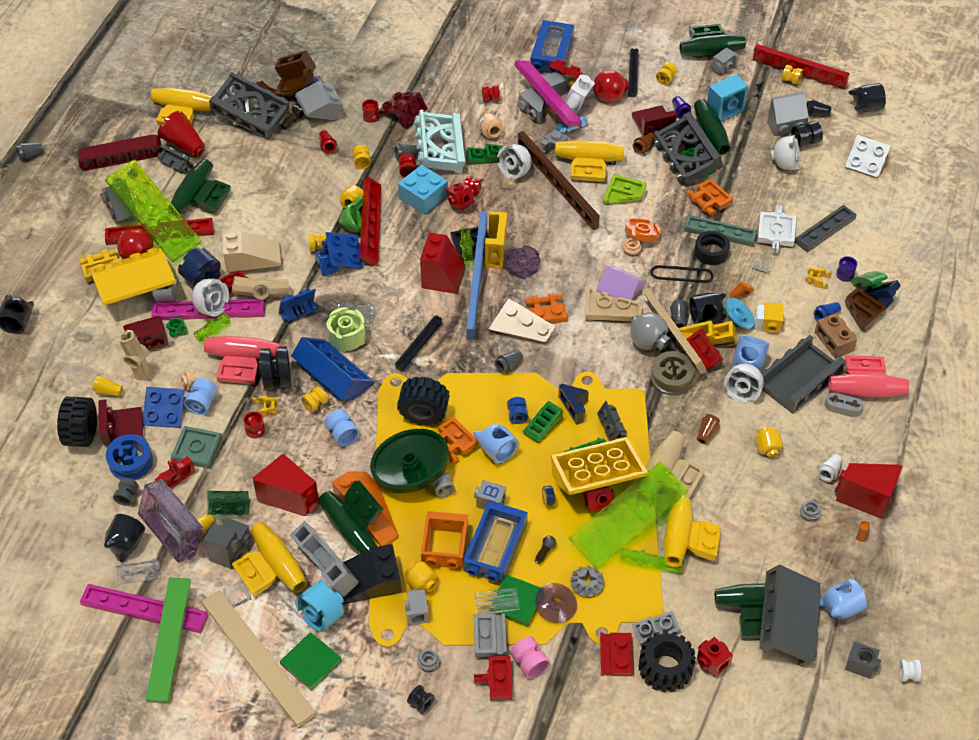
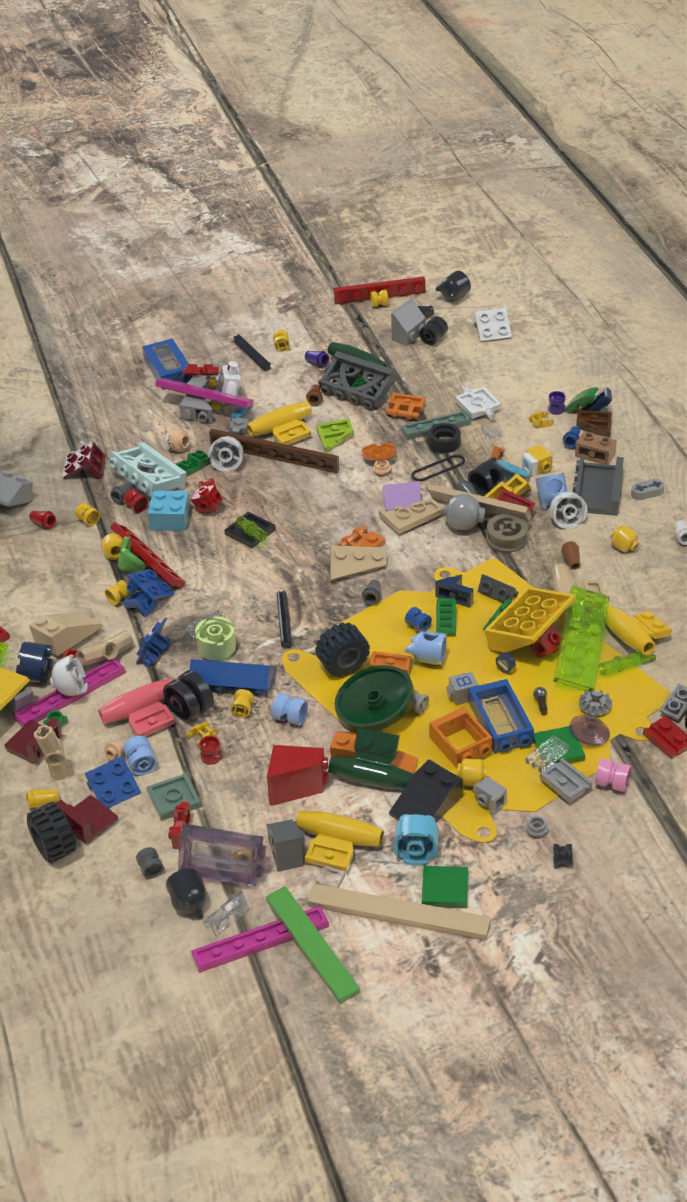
camera: 35 degrees left, 10 degrees down
blue wheel [105,434,153,480] -> none
clear neon green pin [194,313,231,342] -> none
clear green bracket [207,490,250,516] -> none
light grey arch [290,521,359,597] -> none
red wheel [362,99,380,123] -> none
red slope [420,232,465,294] -> none
medium blue tile [466,211,487,340] -> none
red plate [474,656,512,701] -> none
red wheel [482,84,500,102] -> none
yellow panel [485,212,507,269] -> none
clear purple plate [505,245,541,279] -> none
red brick [593,70,629,103] -> none
dark red bracket [632,105,677,136] -> none
dark green plate [679,24,746,57] -> none
medium azure brick [707,74,749,121] -> none
light grey brick [712,48,739,75] -> none
white cylinder [771,135,800,171] -> none
dark grey tile [794,205,857,252] -> none
coral plate [828,355,909,398] -> none

